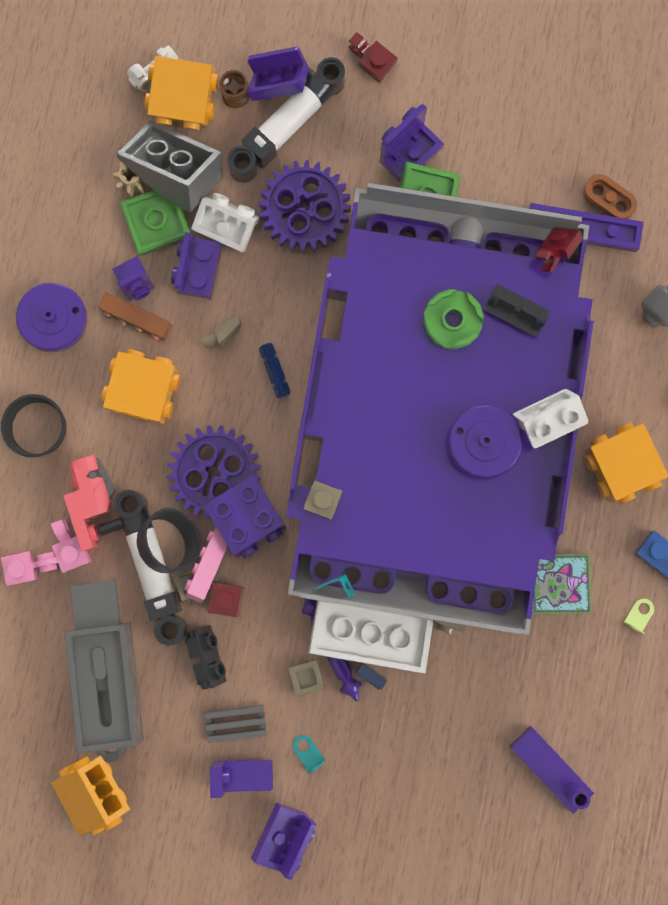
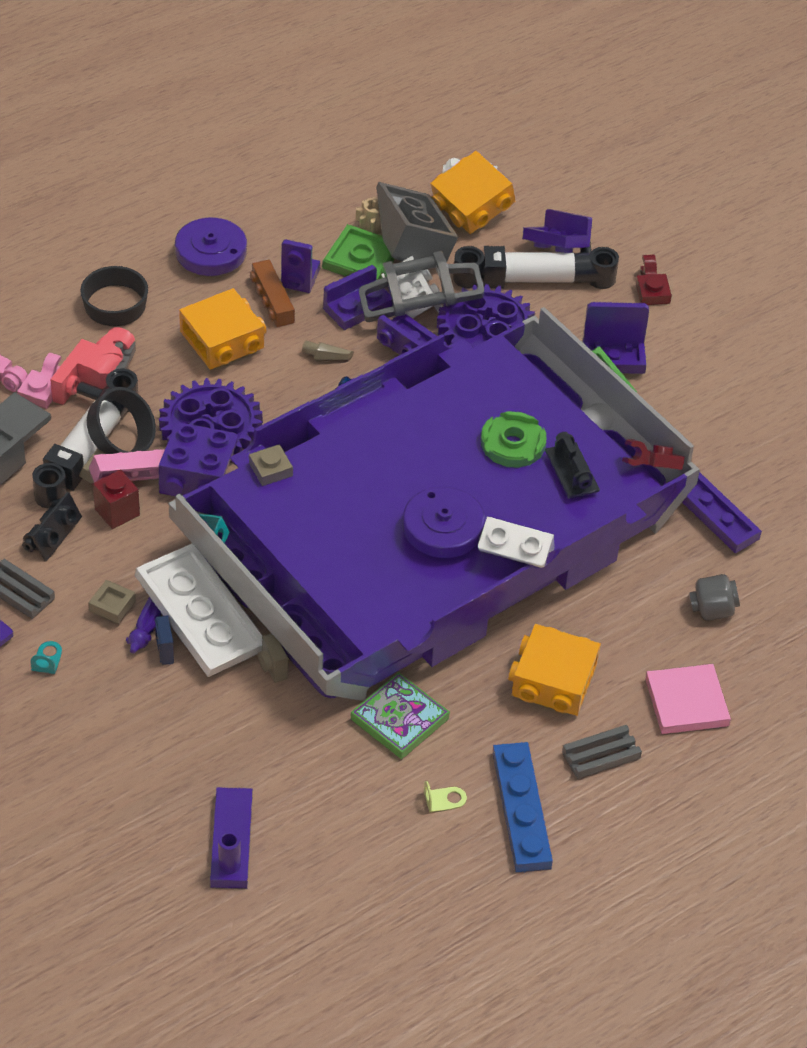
camera: 40 degrees right, 35 degrees down
reddish brown wheel [219,70,249,108] -> none
dark orange plate [583,174,637,219] -> none
none -> dark grey bar [359,251,484,322]
none -> dark purple bracket [377,314,447,355]

